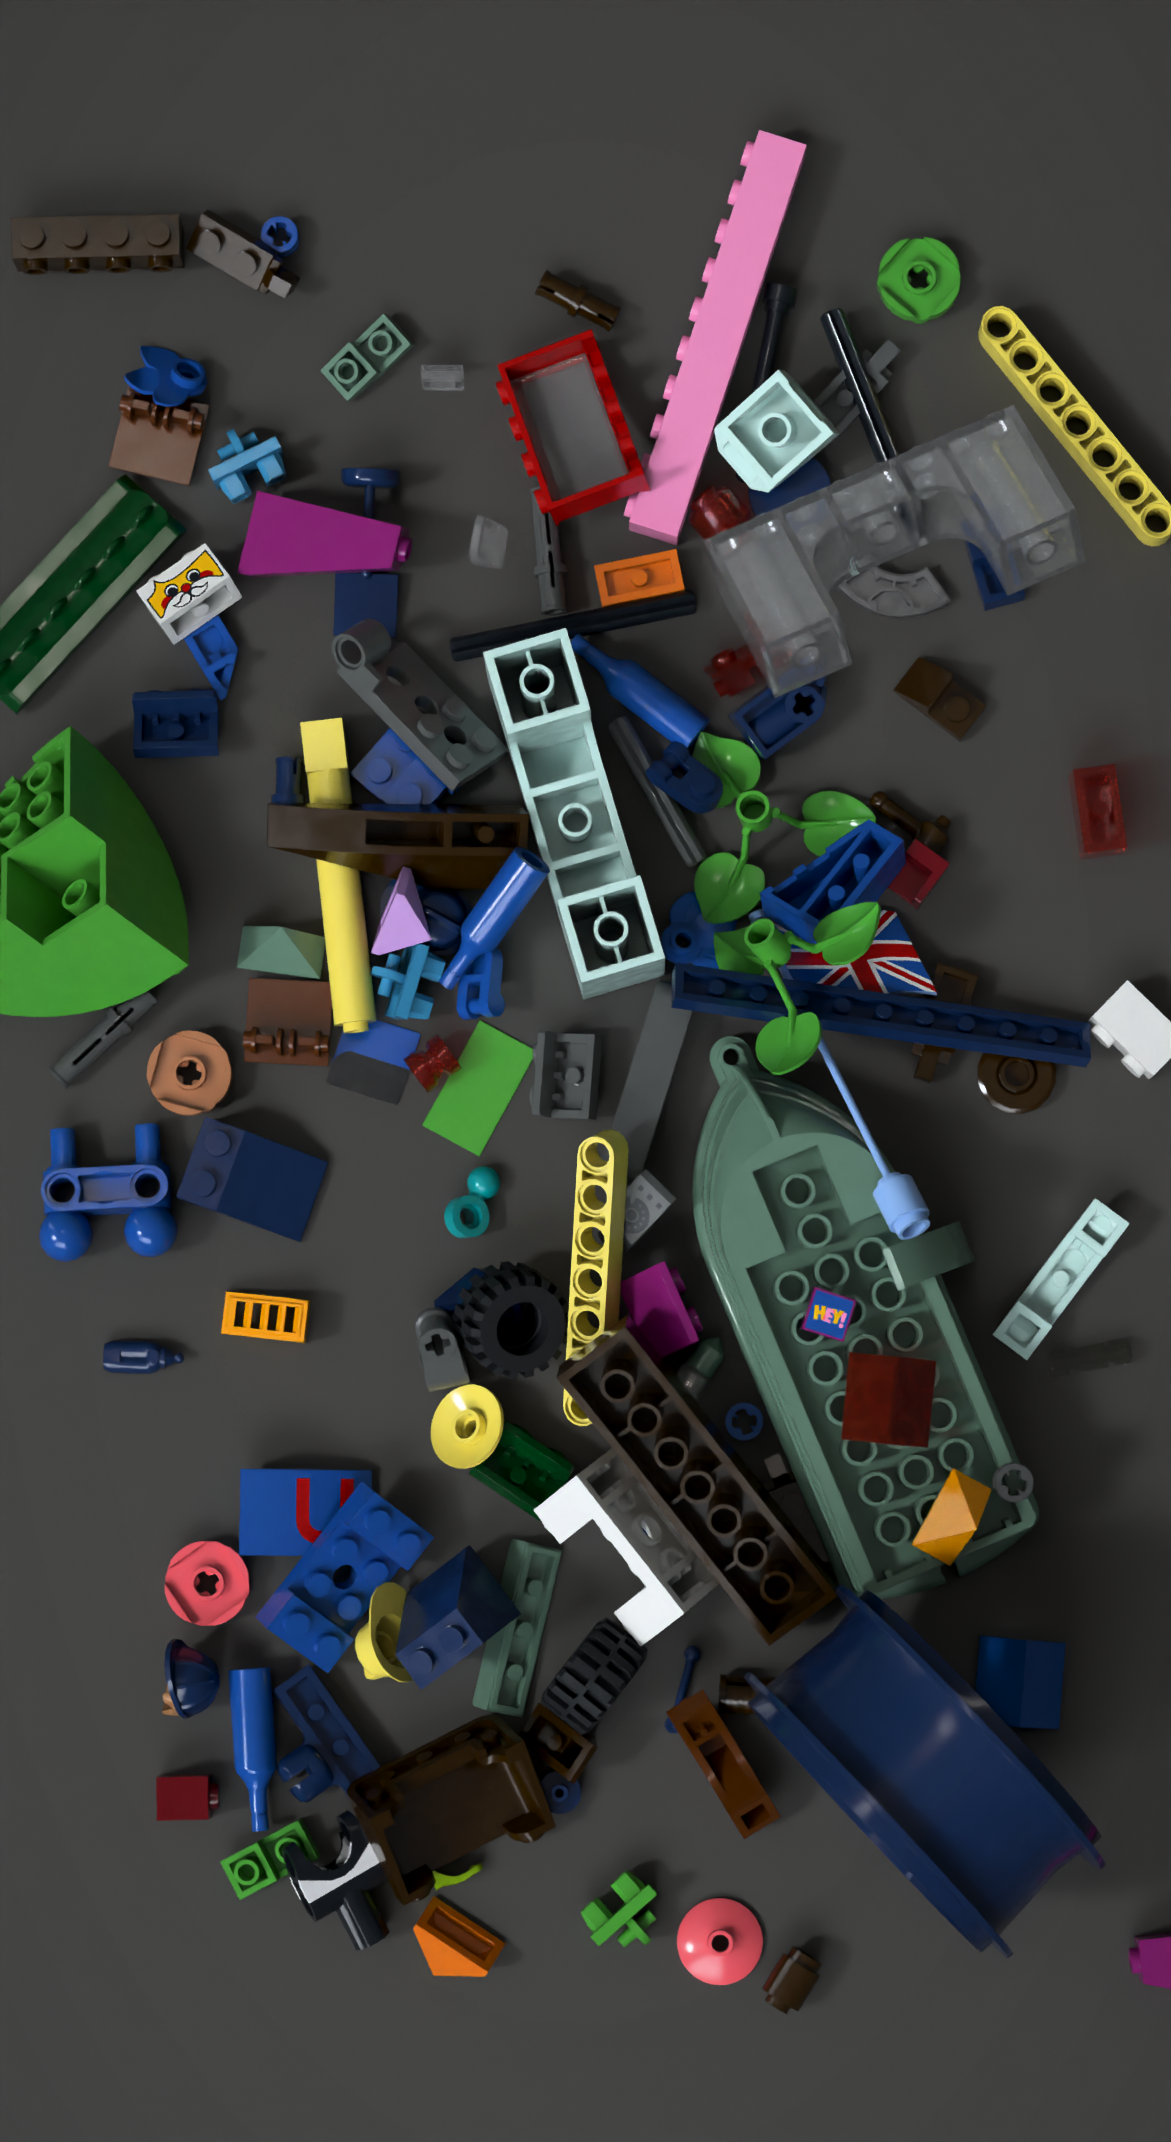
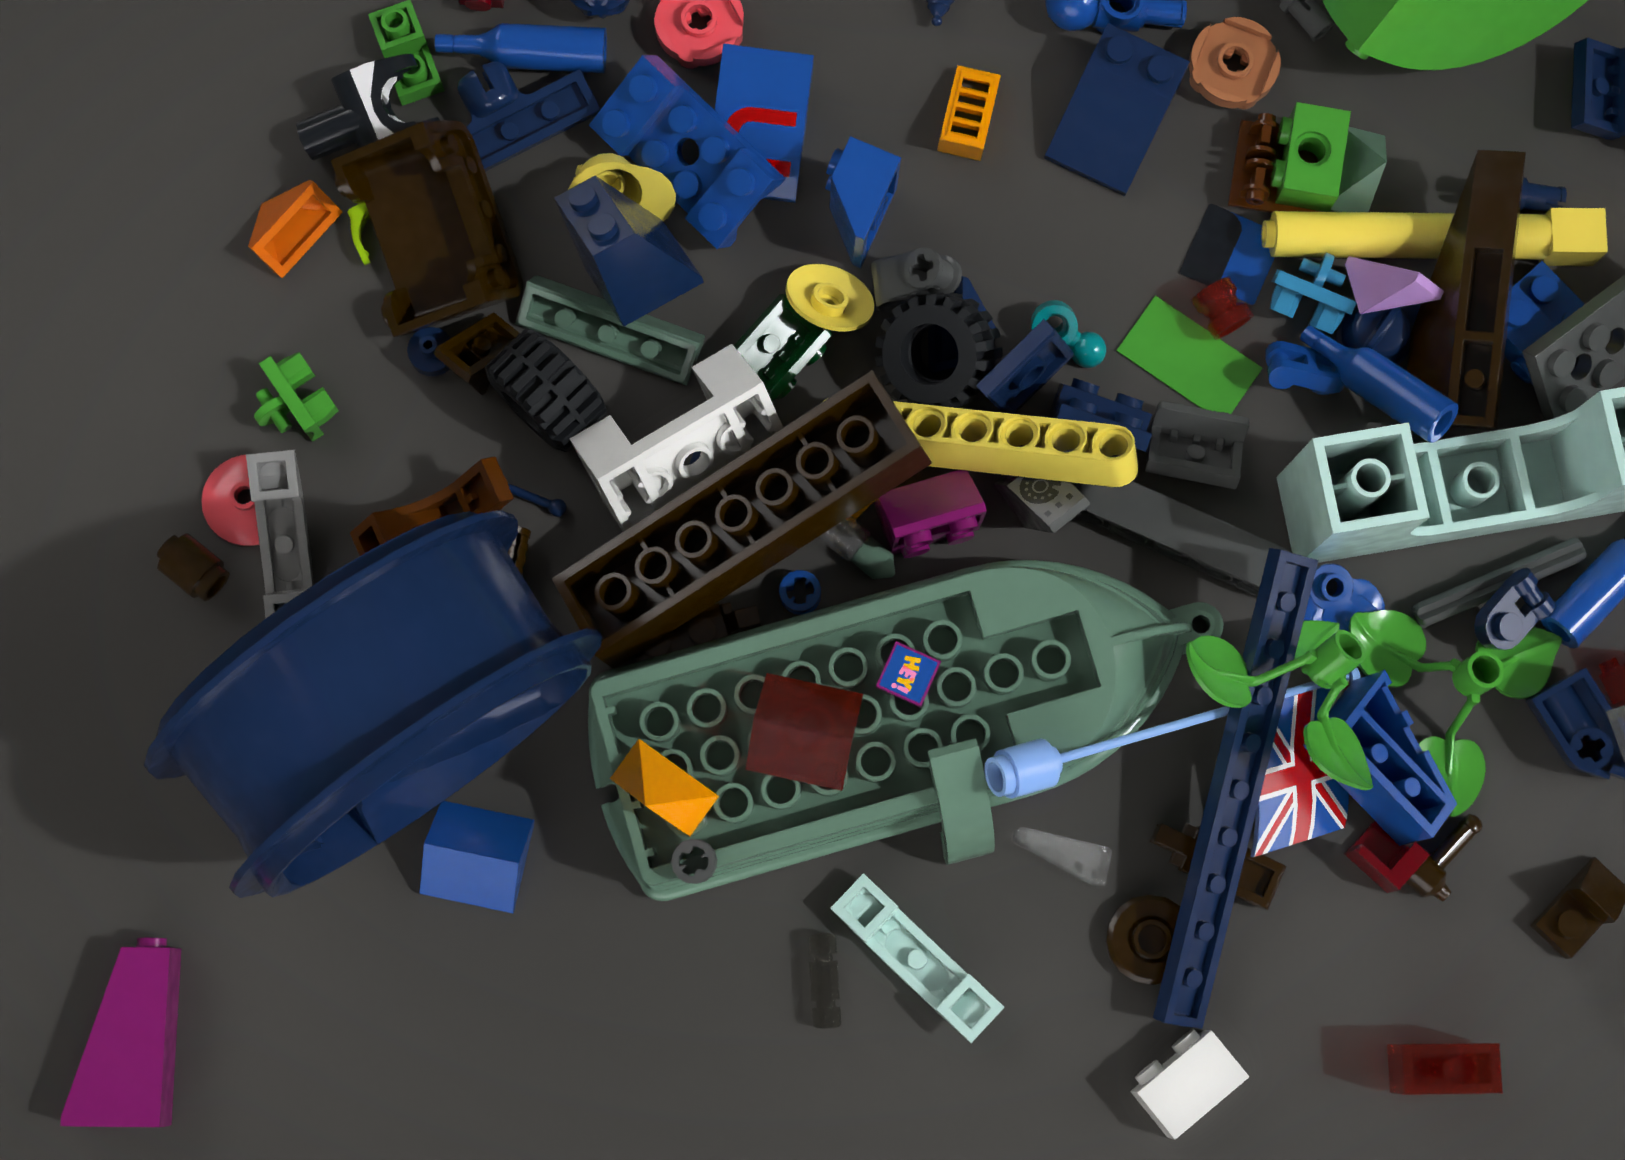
camera: 85 degrees right, 5 degrees down
none -> light grey slope [246,449,314,618]
none -> blue slope [825,136,901,268]
none -> dark blue tile [976,319,1074,414]
none -> clear slope [1012,827,1113,888]
none -> dark blue plate [1048,378,1152,452]
none -> bright green brick [1270,102,1351,212]

